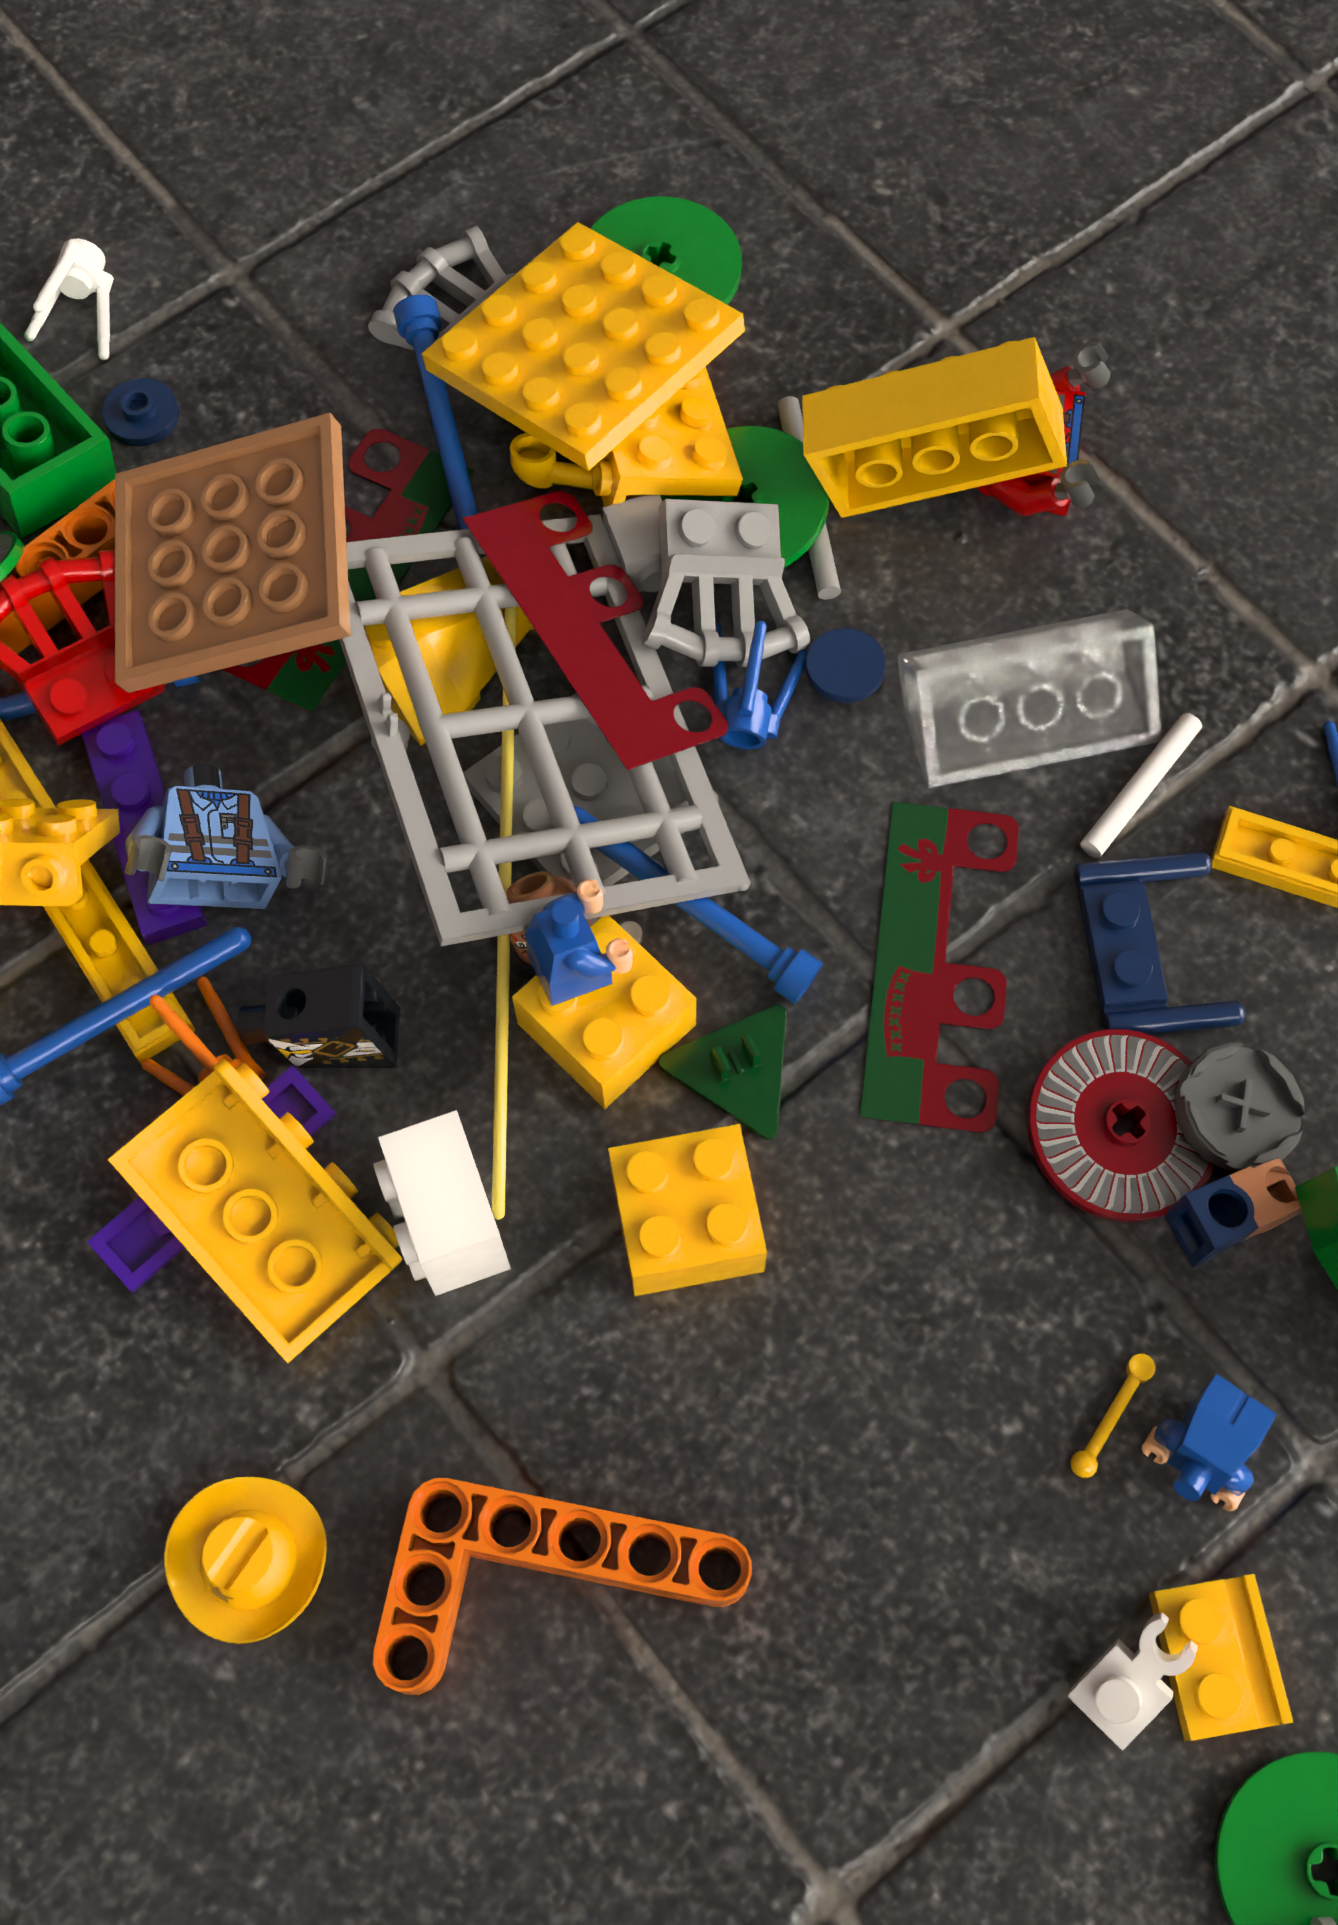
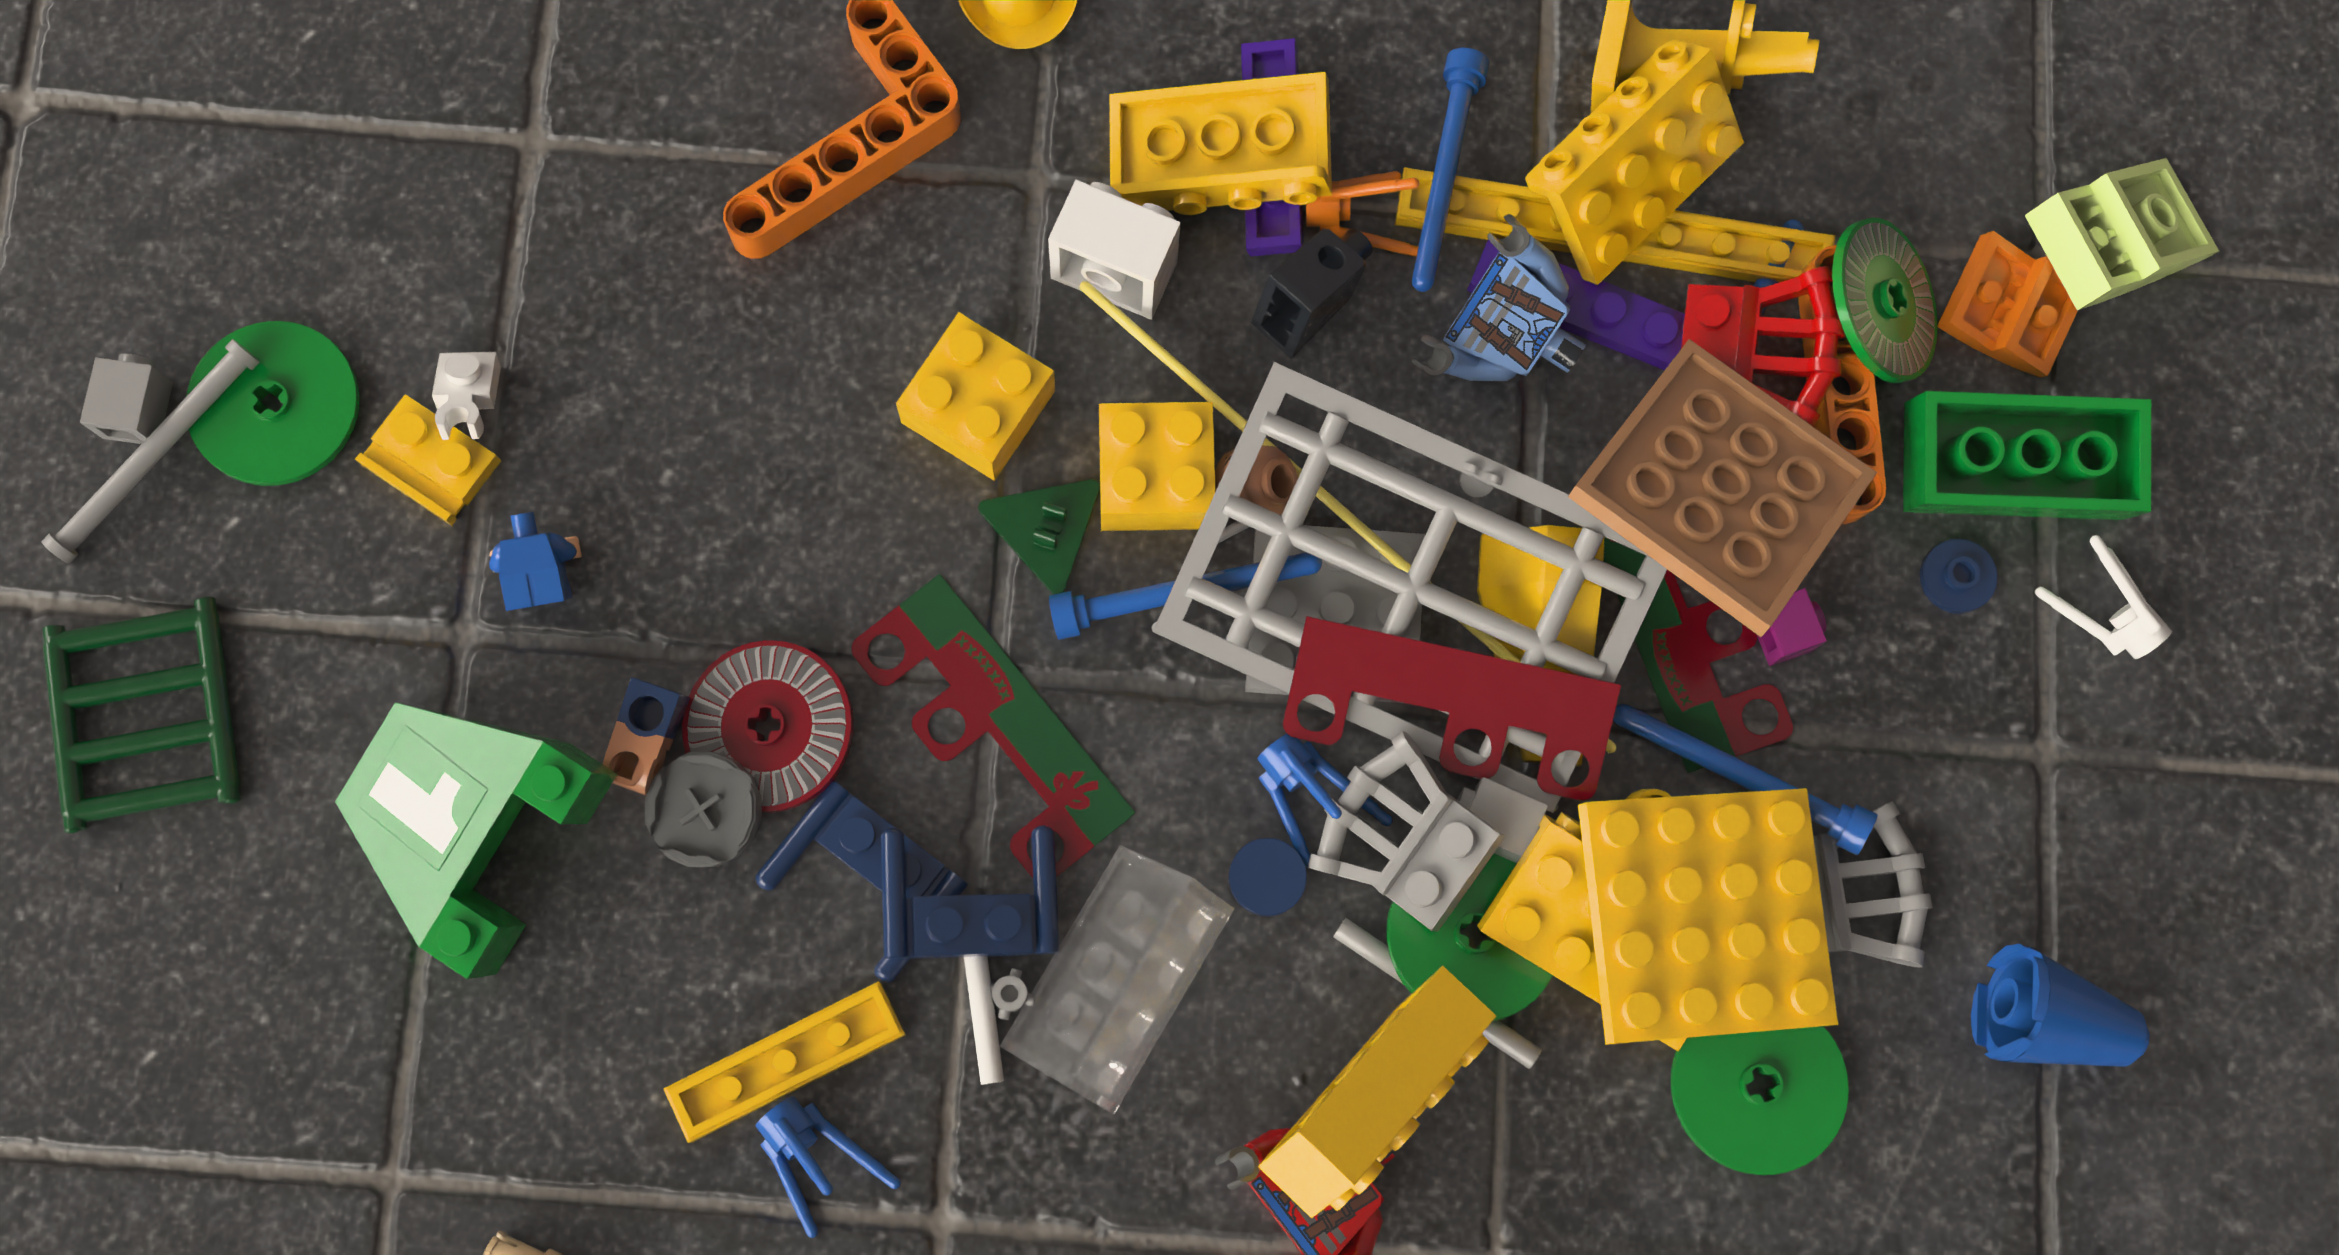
camera: 125 degrees right, 10 degrees up
blue piece [525,879,633,1006] -> none
yellow hinge [1071,1354,1156,1478] -> none
none -> dark blue plate [881,825,1060,959]
none -> light grey piece [990,968,1036,1020]
none -> blue cone [1971,944,2150,1067]

